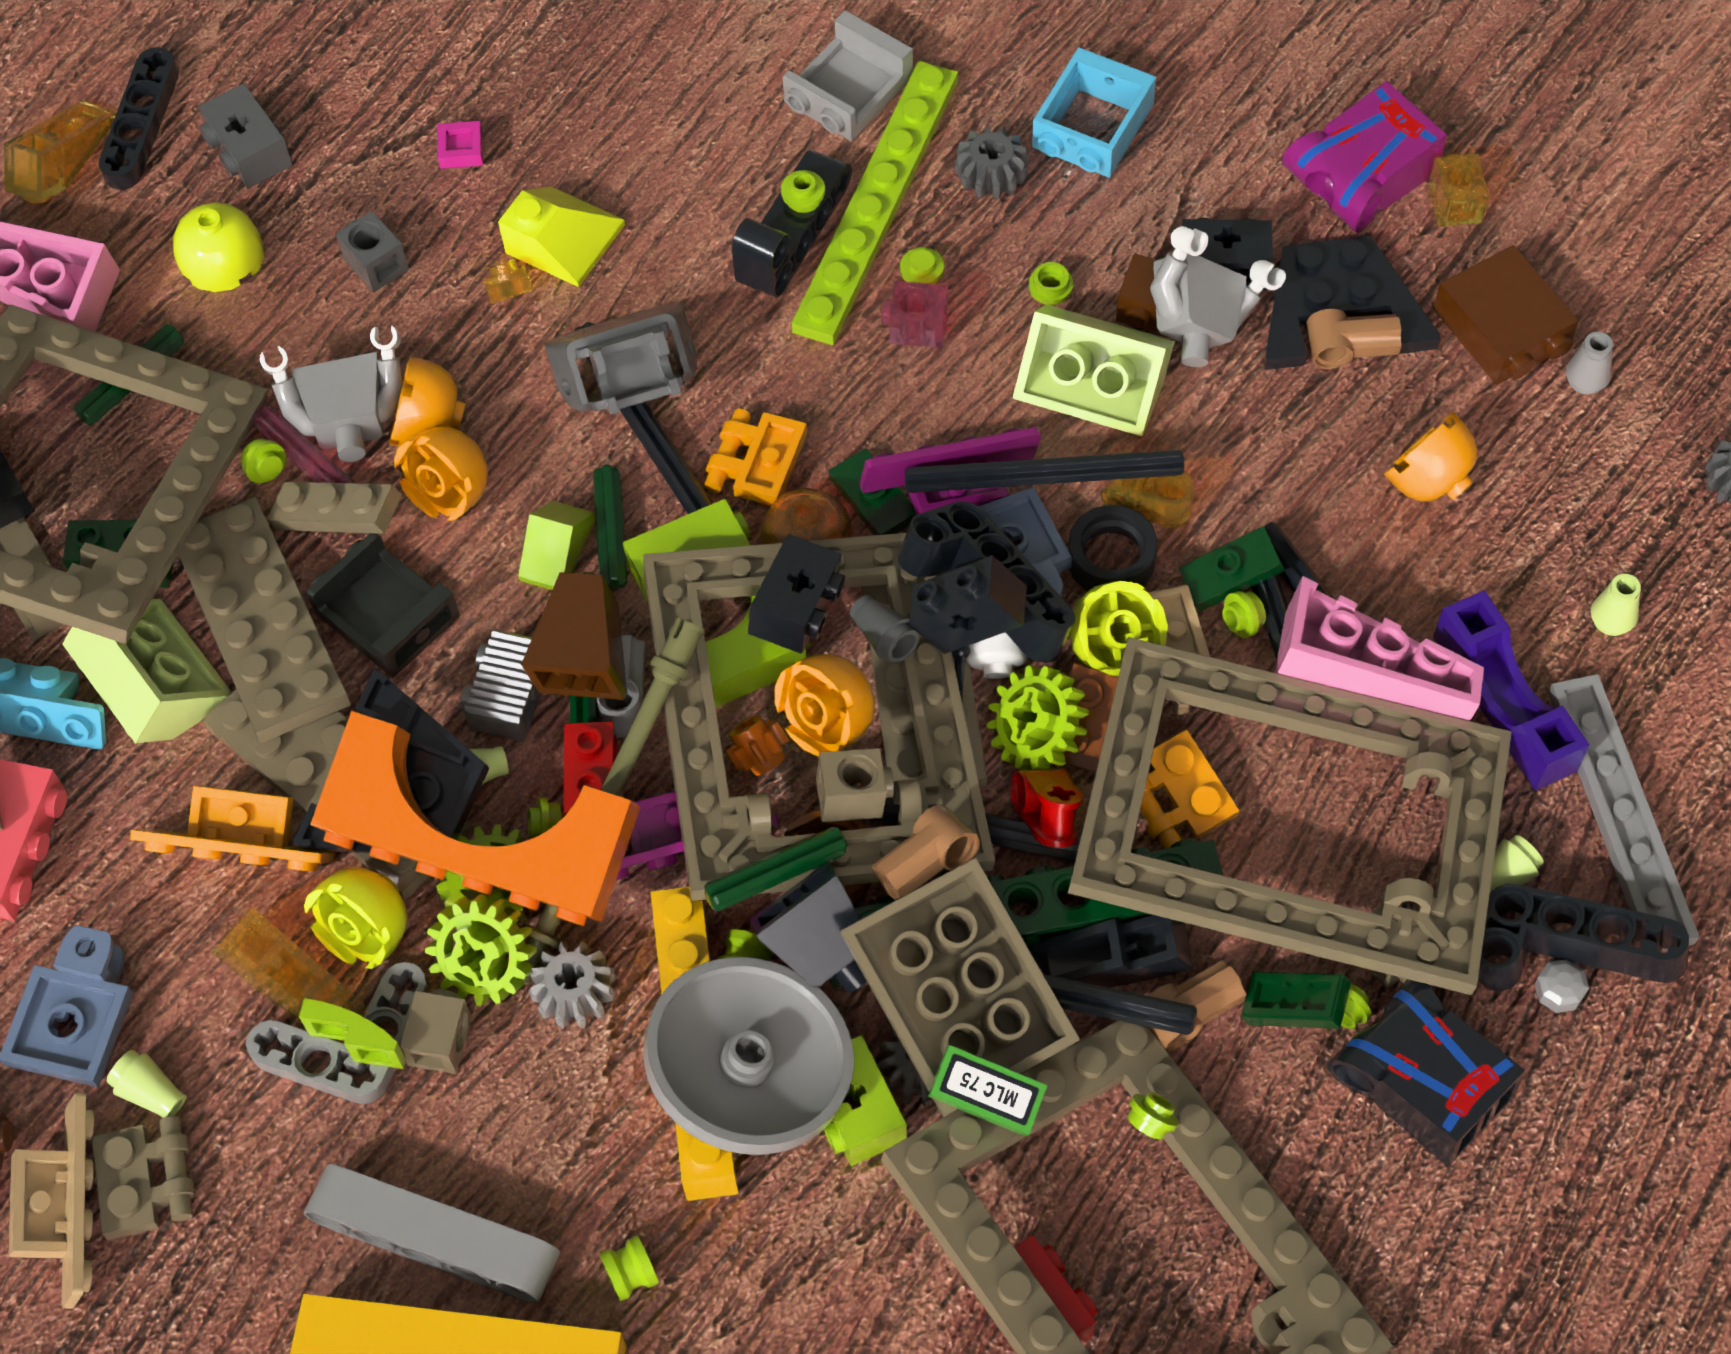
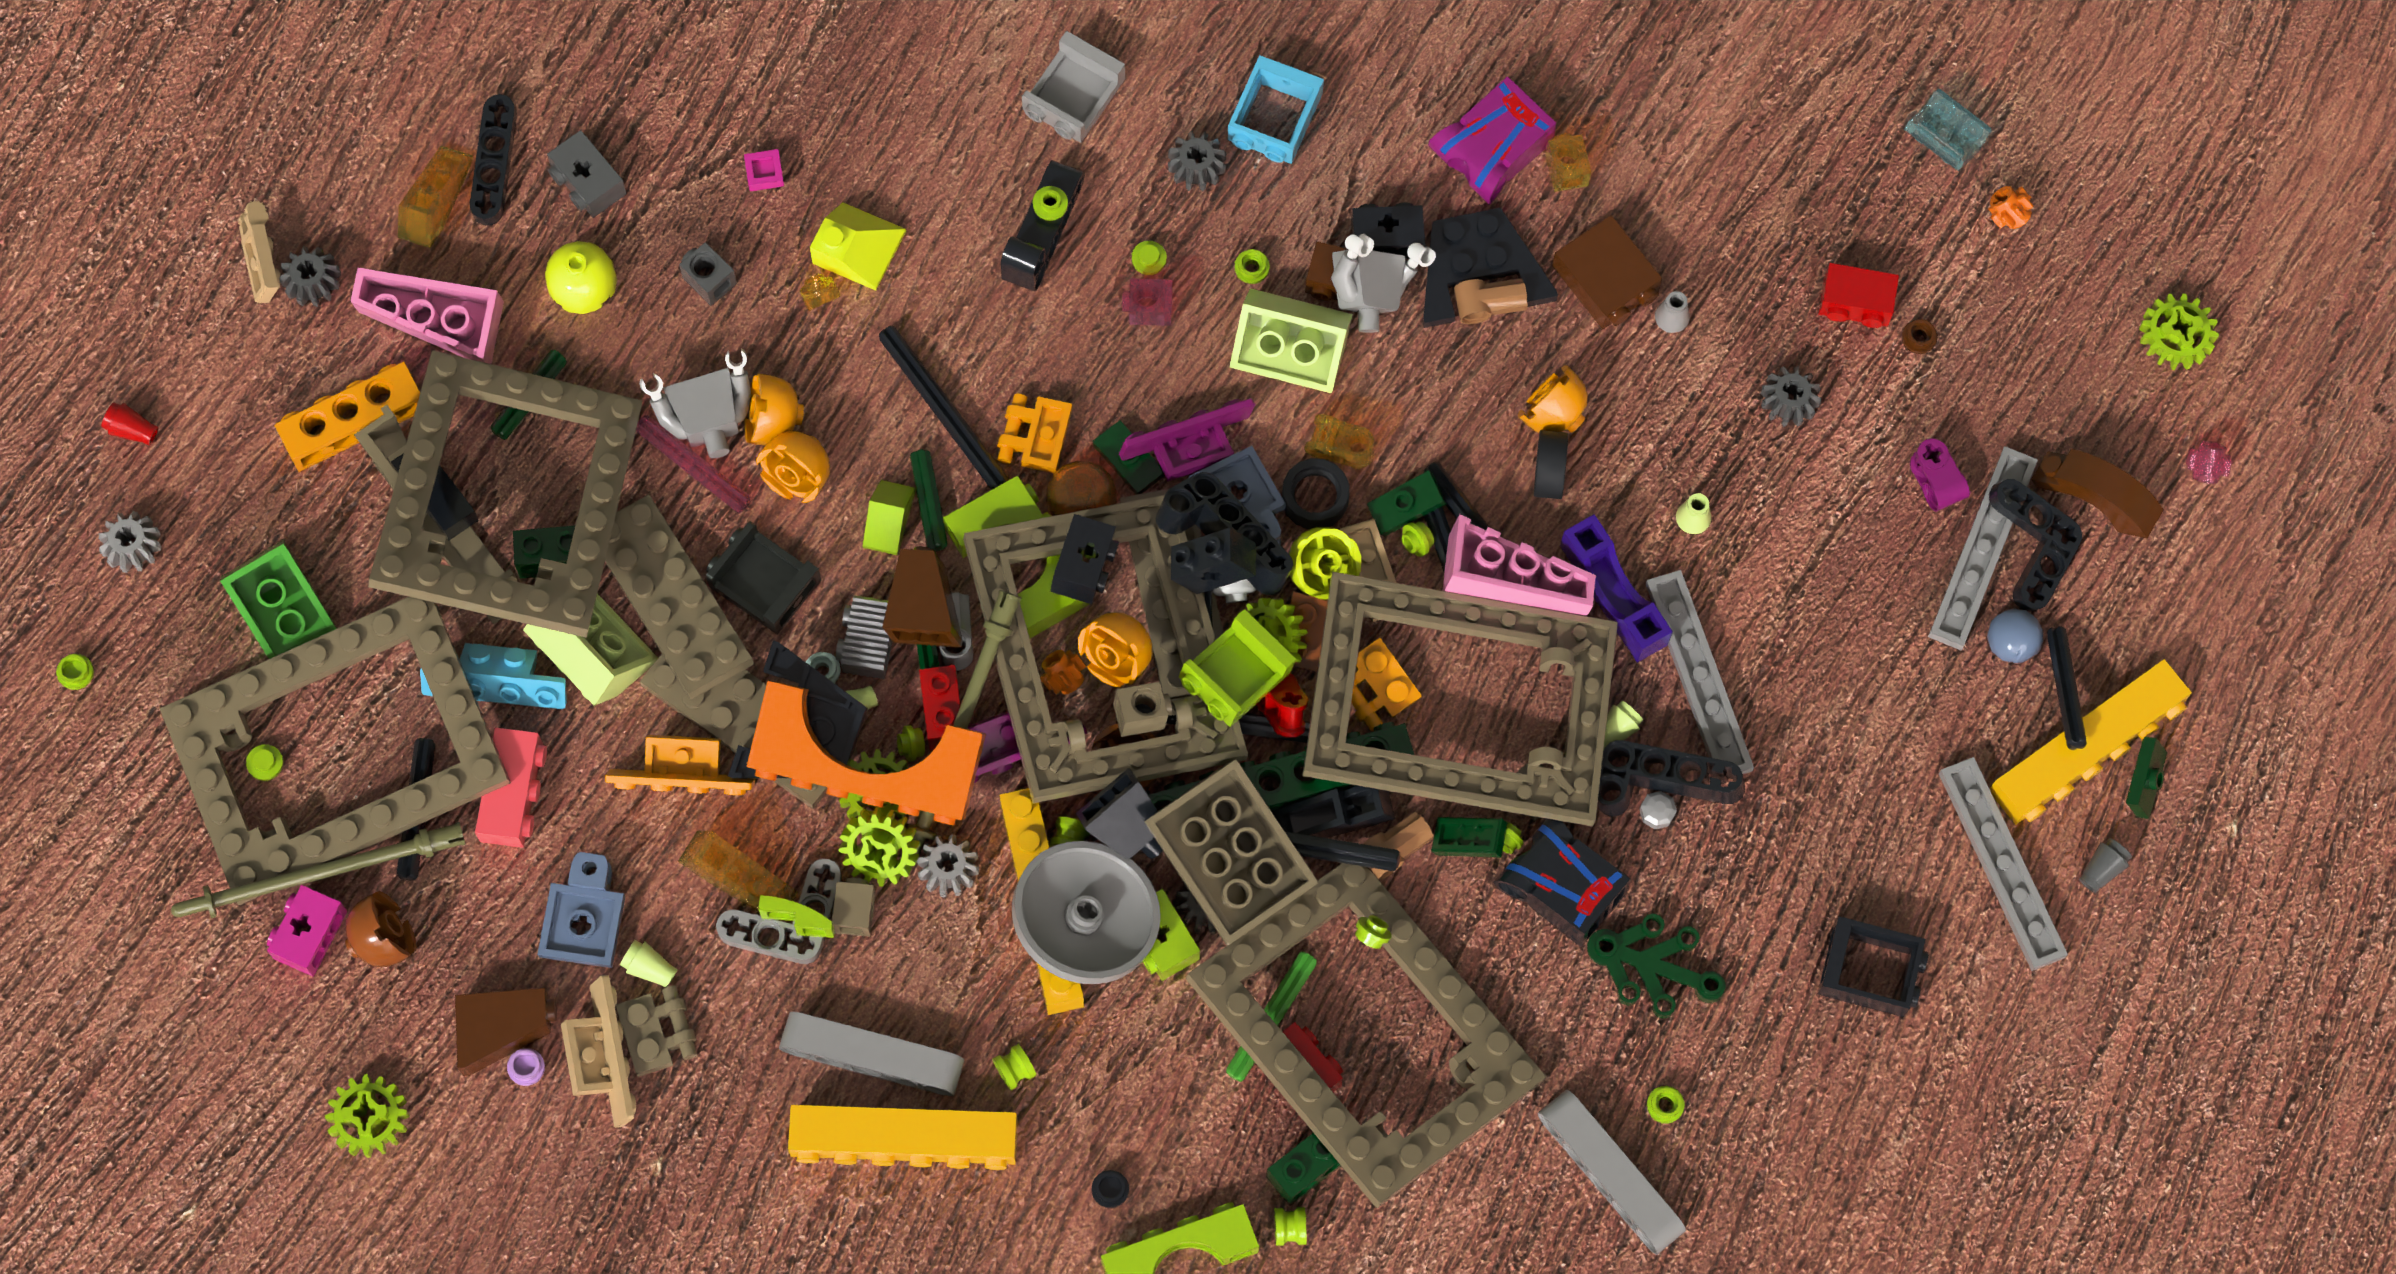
camera: 10 degrees left, 10 degrees up
lime plate [241,439,286,484] -> none
dark tan plate [267,482,402,534] -> none
neon yellow cylinder [304,867,407,969] -> none
dark grey piece [544,302,697,415] -> none
dark green axle [704,827,847,911] -> none
lime plate [791,61,958,346] -> none
dark grey cone [850,595,919,662] -> none
medium nougat piece [871,805,980,901] -> none
black axle [904,450,1185,493] -> none
tile [928,1045,1048,1137] -> none
none -> light aqua plate [806,652,841,683]
none -> lime panel [1178,609,1297,727]
none -> bright green axle [1226,951,1317,1082]
none -> black tyre [1534,430,1568,499]
none -> dark green plant [1587,914,1726,1019]

